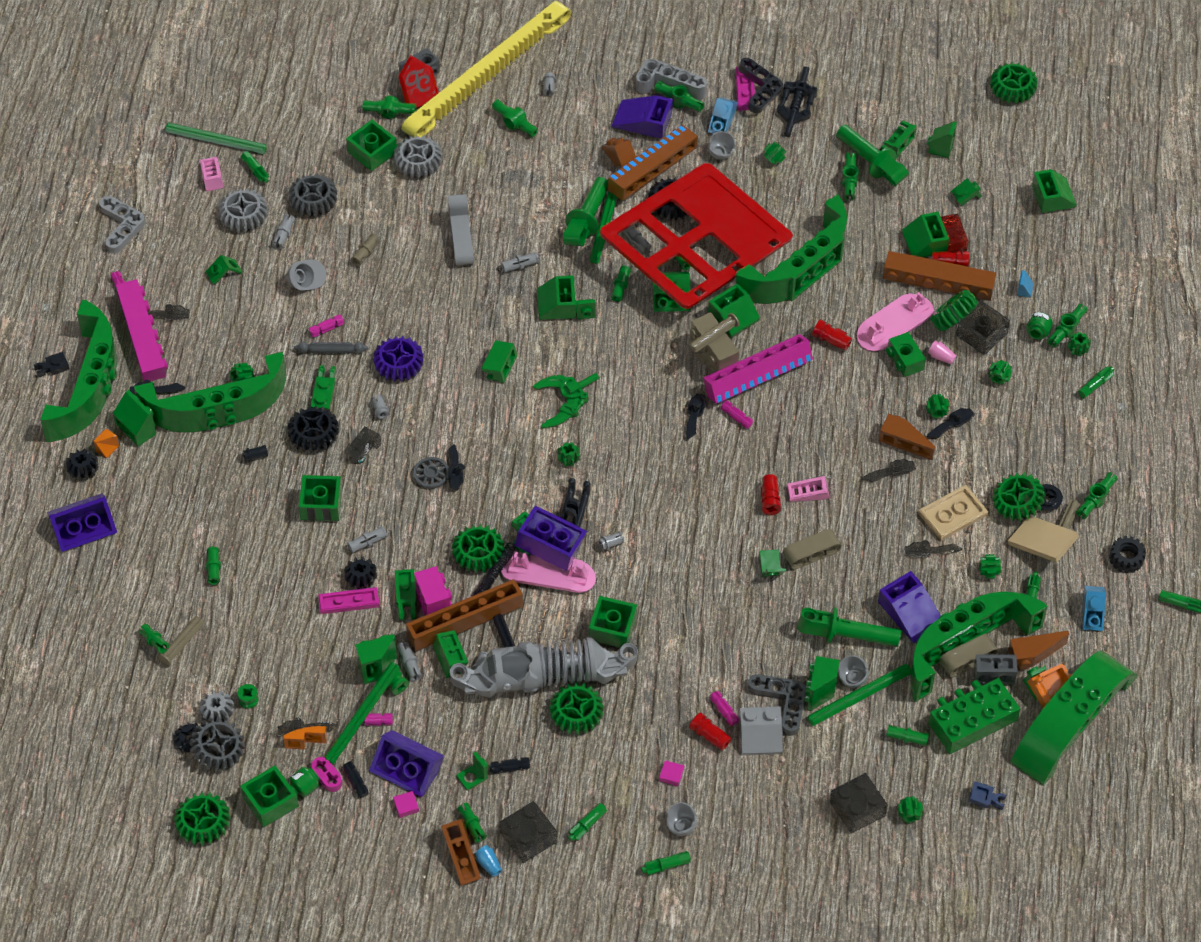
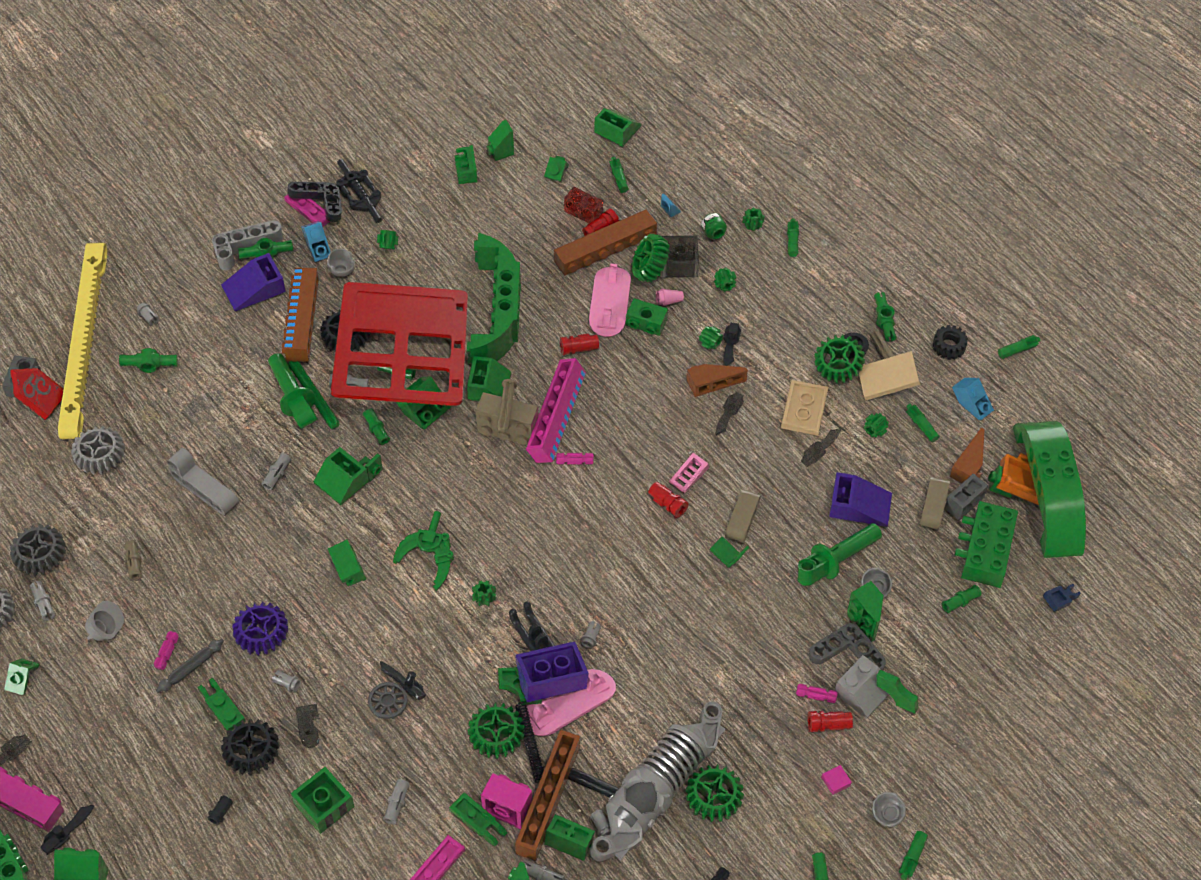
camera: 45 degrees left, 0 degrees up
green slope [134,352,287,433] -> none
green gear [229,363,254,382] -> none
black gear [344,556,377,589] -> none
green brick [346,119,397,171] -> none
green pin [362,95,416,119] -> none
green brick [589,596,638,648] -> none
dark orange slope [601,137,636,166] -> none
black piece [686,393,706,440] -> none
green axle [808,664,911,726] -> none
clear smoke brick [829,773,888,834] -> none
green piece [836,125,909,187] -> none
green pin [841,153,859,201] -> none
green gear [897,796,923,823] -> none
green slope [902,211,949,257] -> none
green slope [910,591,1048,702] -> none
green gear [990,62,1038,105] -> none
green pin [1047,304,1088,348] -> none
none -> green piece [609,157,629,193]
none -> green tile [876,670,918,714]

